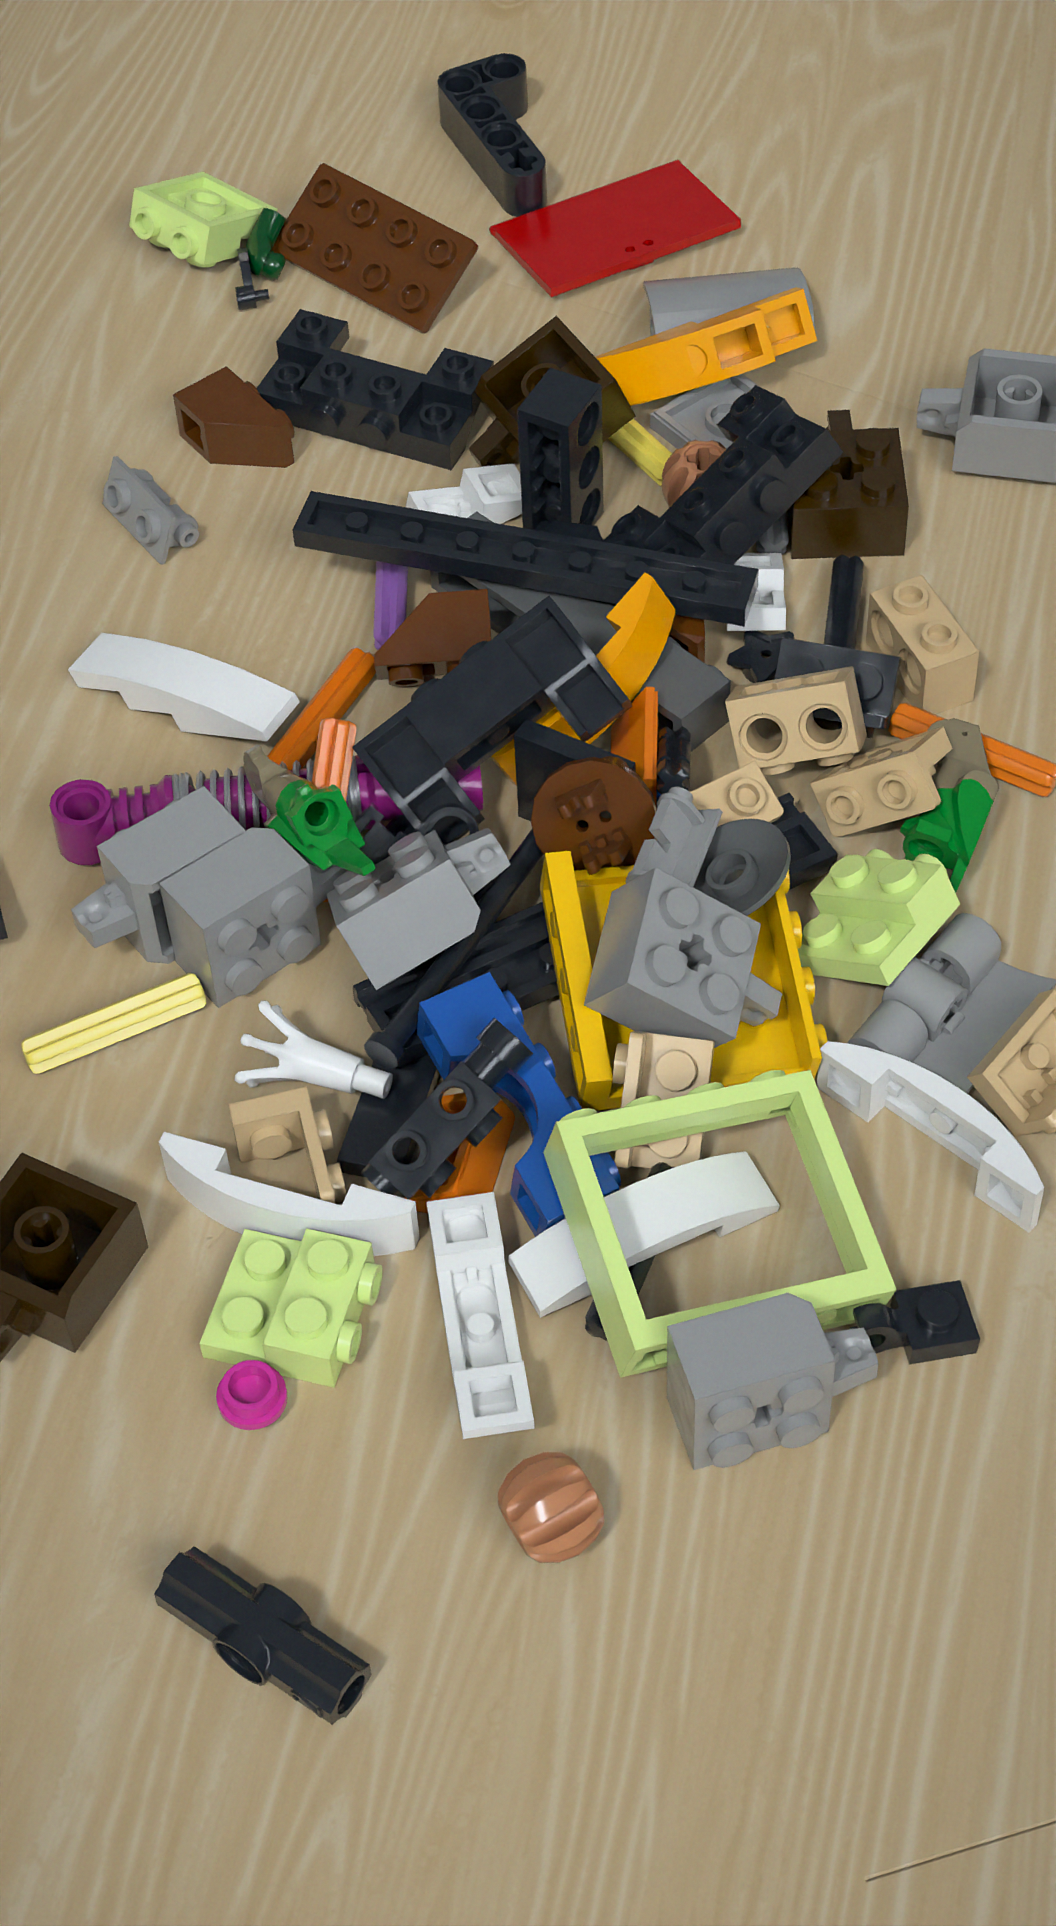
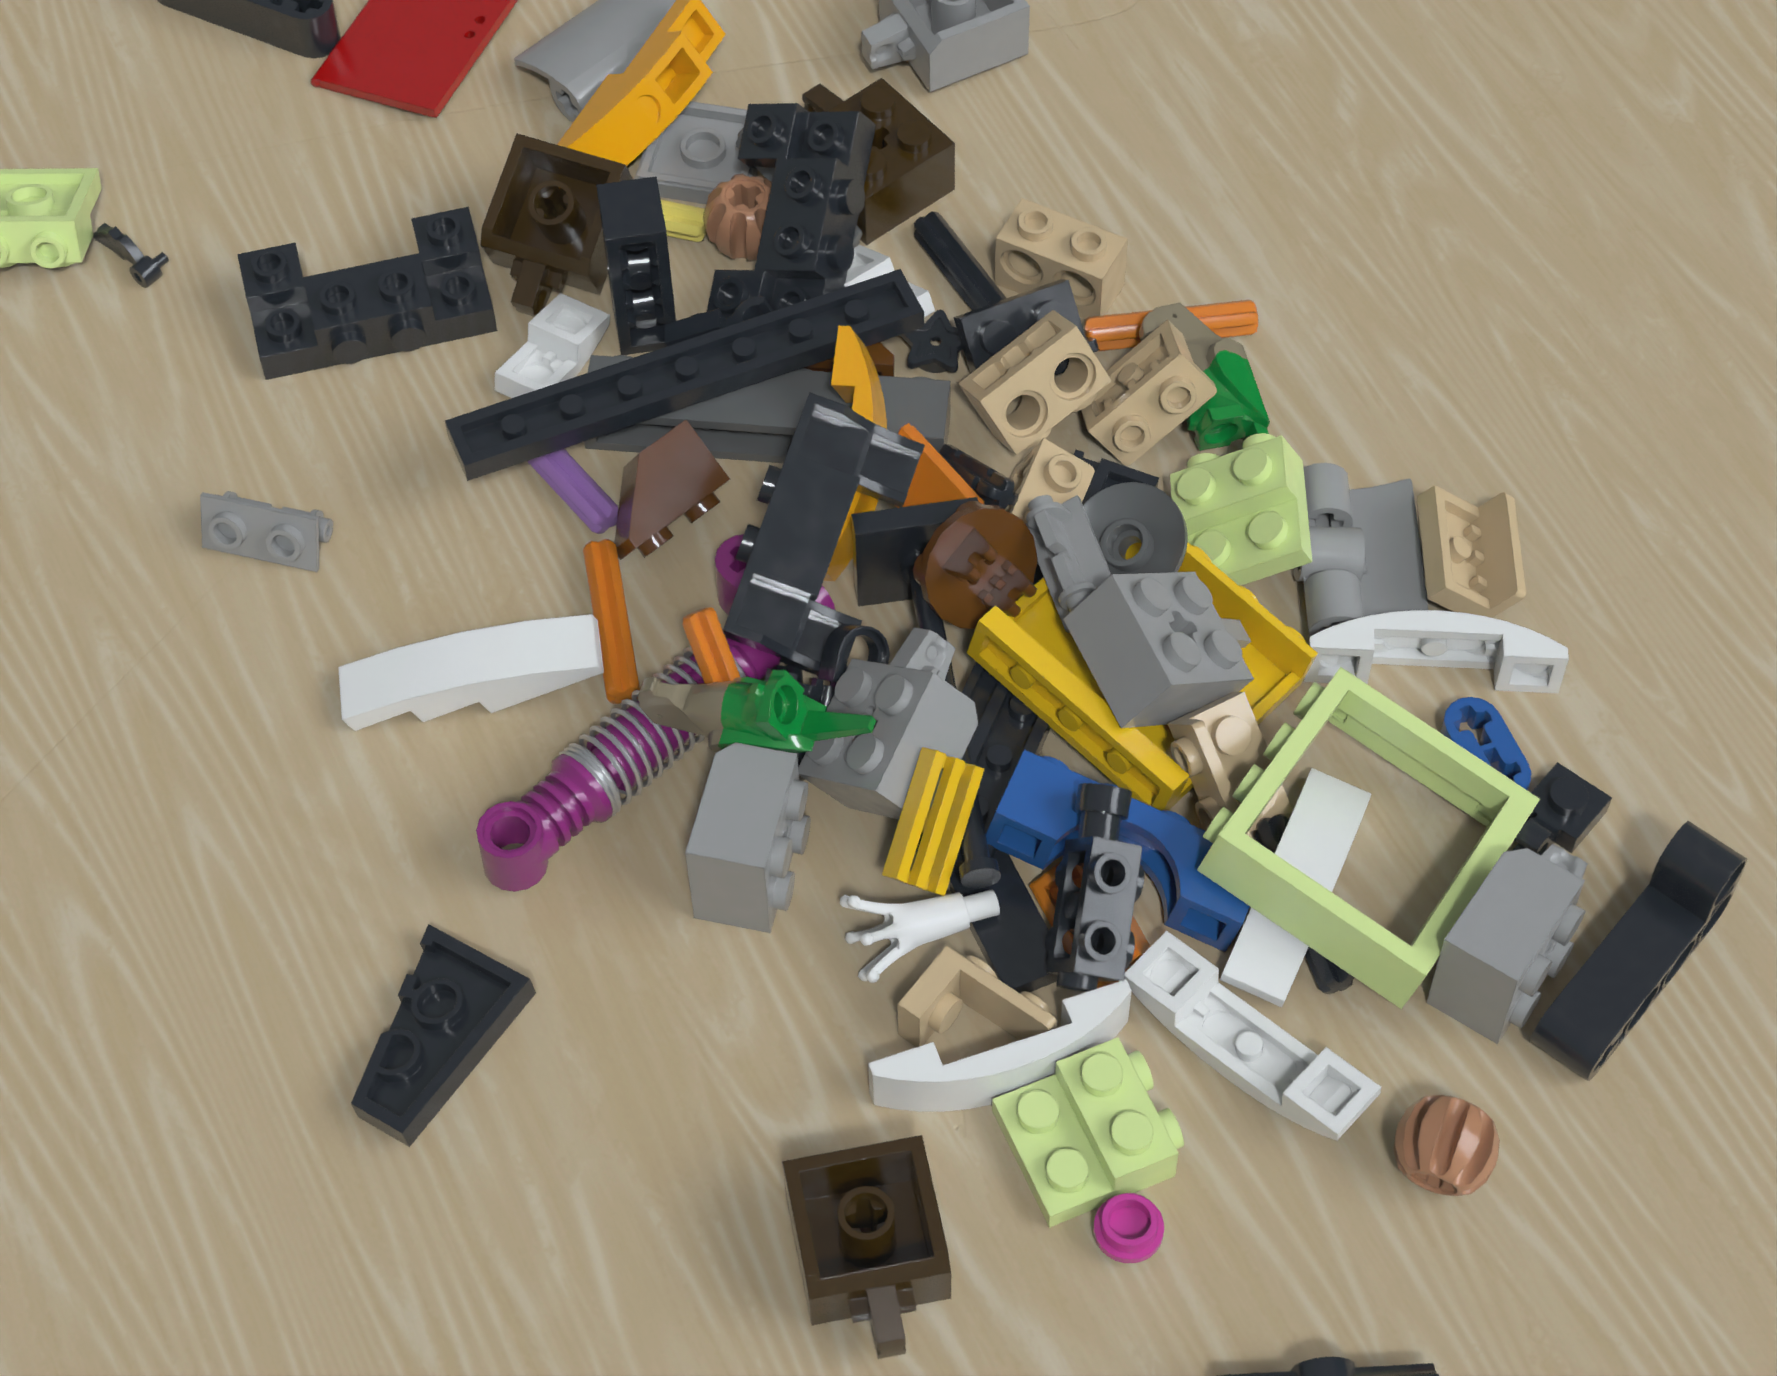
camera: 40 degrees left, 5 degrees up
light yellow axle [21,973,206,1074] -> none
light grey hinge [71,786,246,964] -> none
reddish brown slope [173,366,295,468] -> none
dark green arm [246,208,286,281] -> none
reddish brown bracket [272,163,478,334] -> none
none -> yellow tile [882,747,984,896]
none -> blue beam [1441,697,1532,791]
none -> black beam [1530,821,1747,1081]

